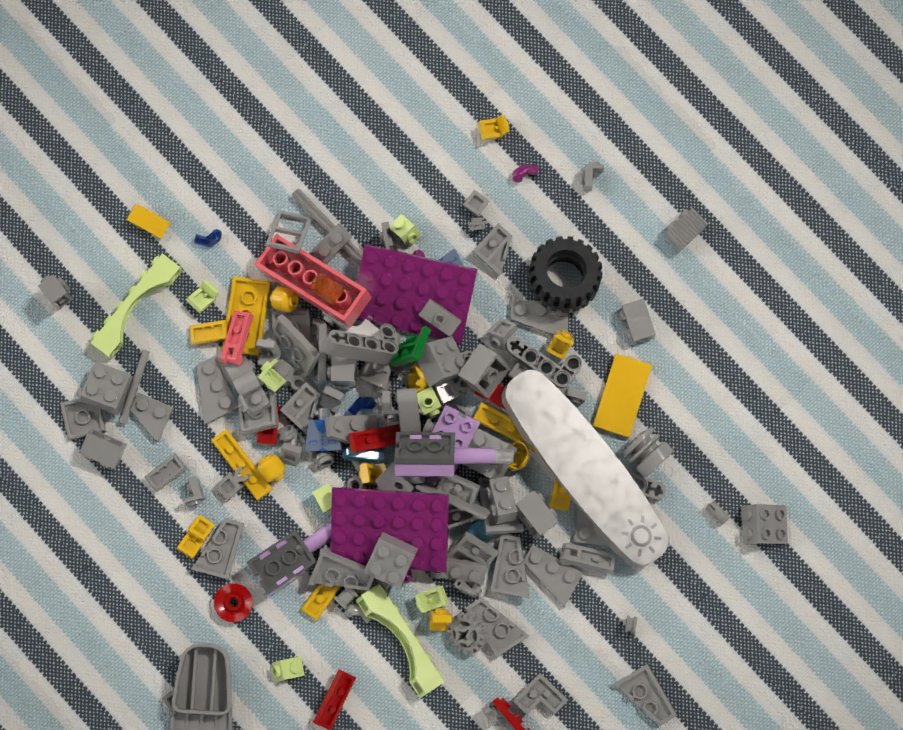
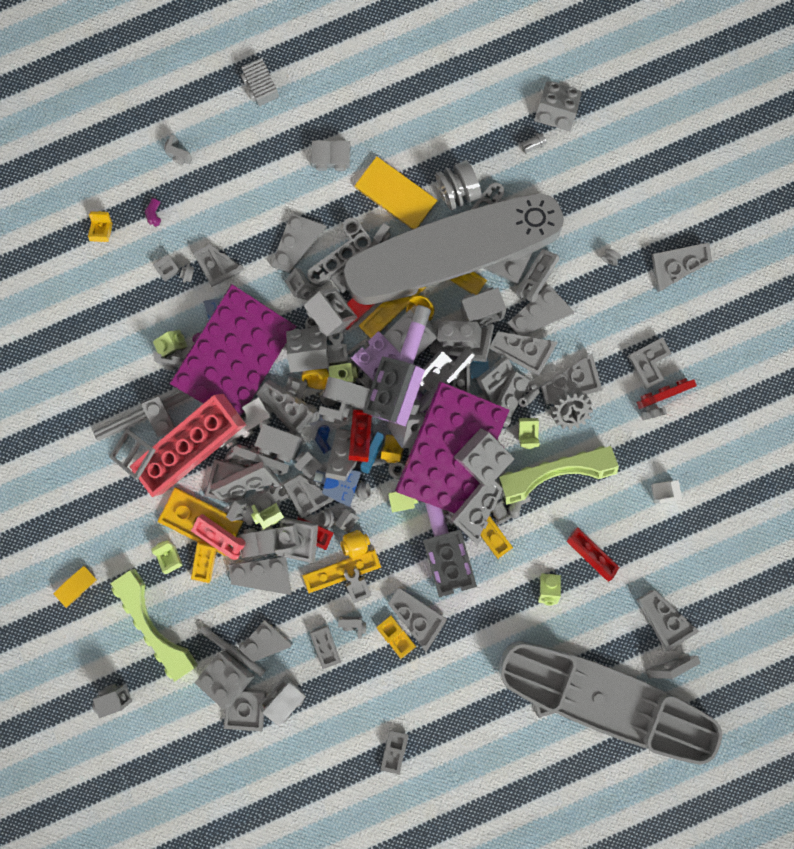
camera: 75 degrees left, 5 degrees up
clear blue arm [194,229,222,247] -> none
red dish [214,583,253,622] -> none
yellow head [270,286,299,313] -> none
clear orange bracket [311,272,344,305] -> none
light grey beam [321,324,398,364] -> none
green wing [389,326,431,367] -> none
light grey plate [419,299,461,337] -> none
yellow bracket [429,608,452,631] -> none
black tyre [527,236,603,313] -> none
yellow bracket [546,330,574,360] -> none
none -> light grey slope [380,731,409,775]

